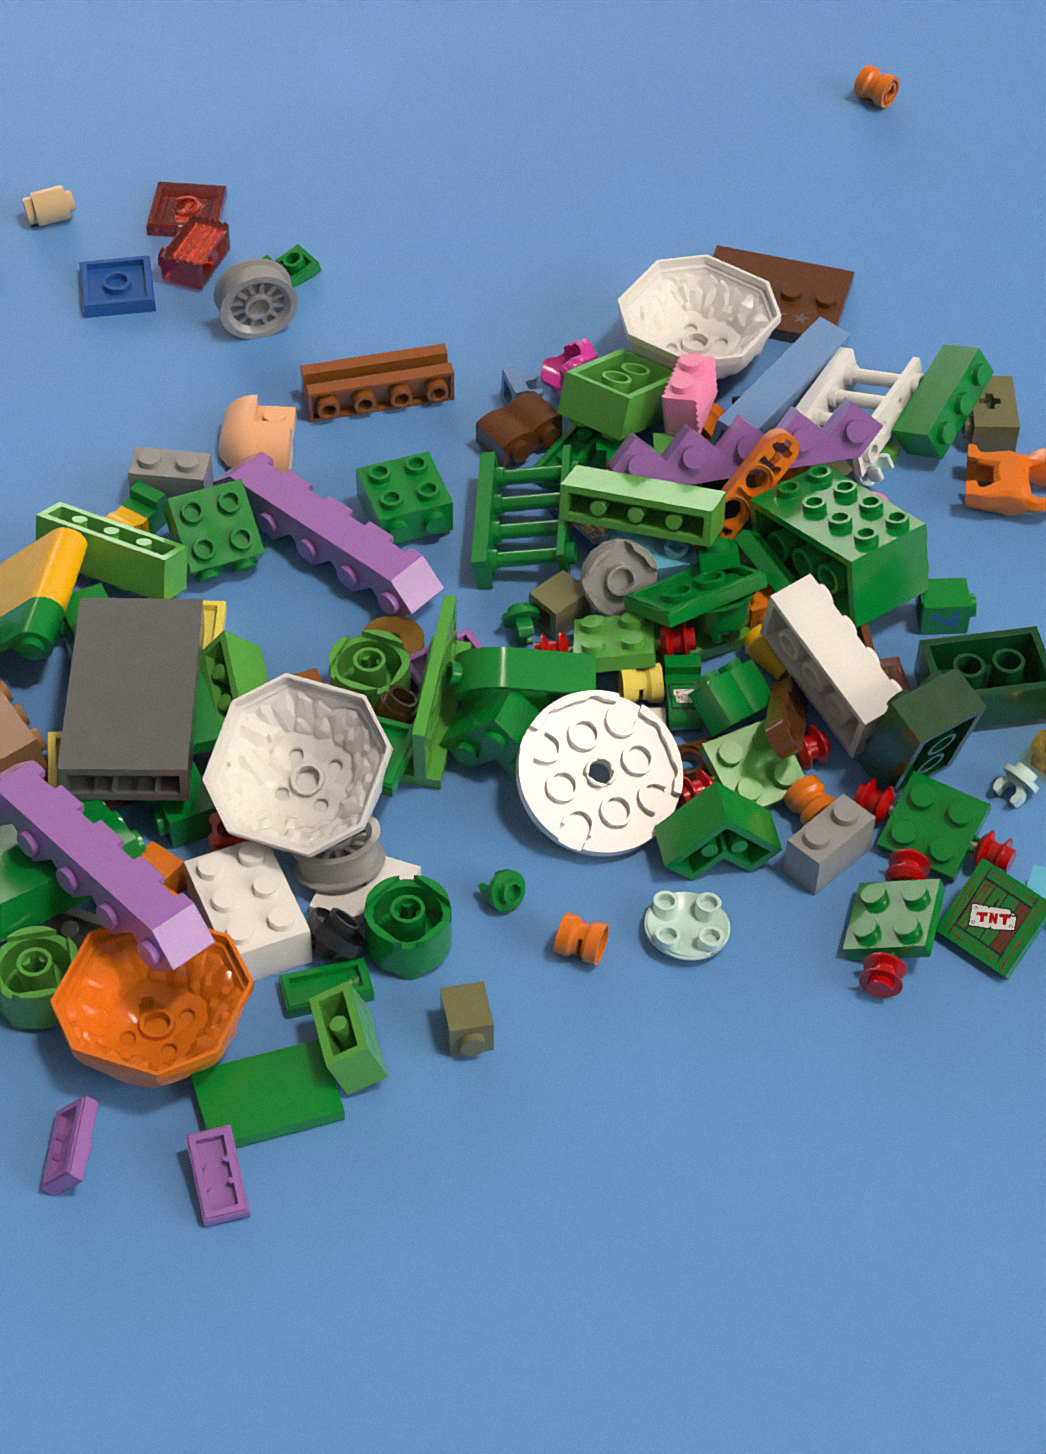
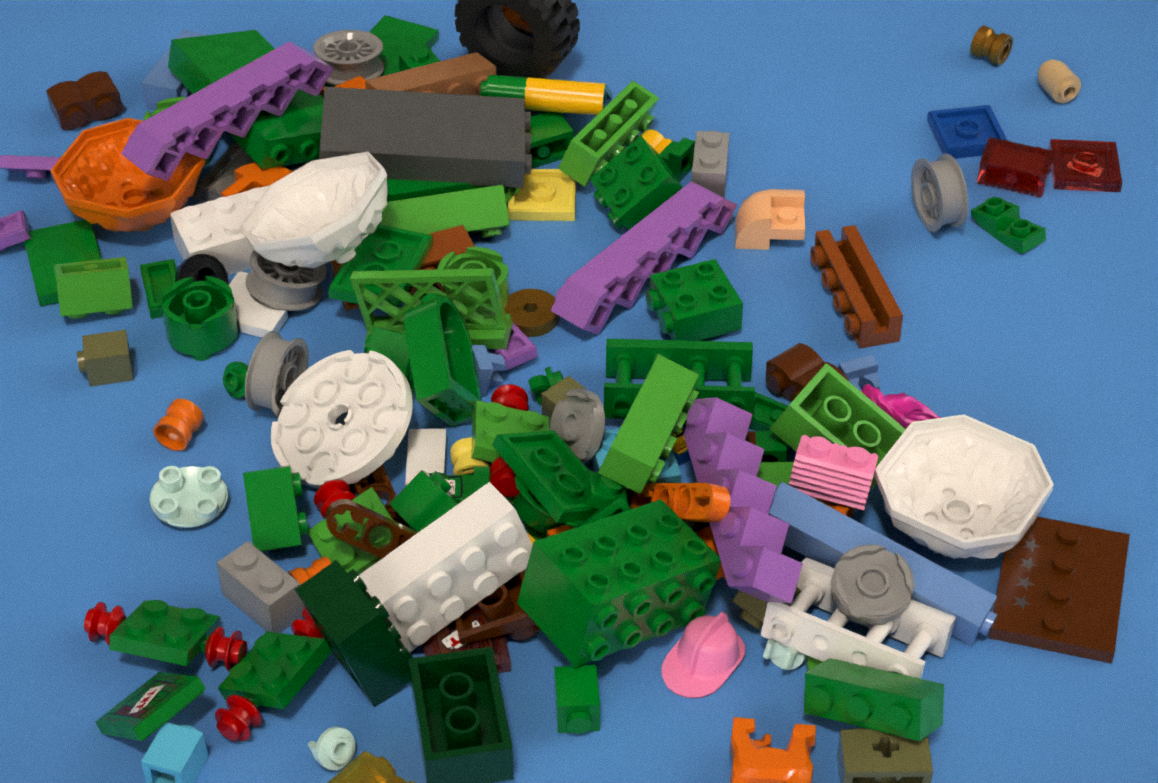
camera: 90 degrees right, 5 degrees down
none -> light grey wheel [245,331,309,417]
none -> light grey tile [831,544,915,625]

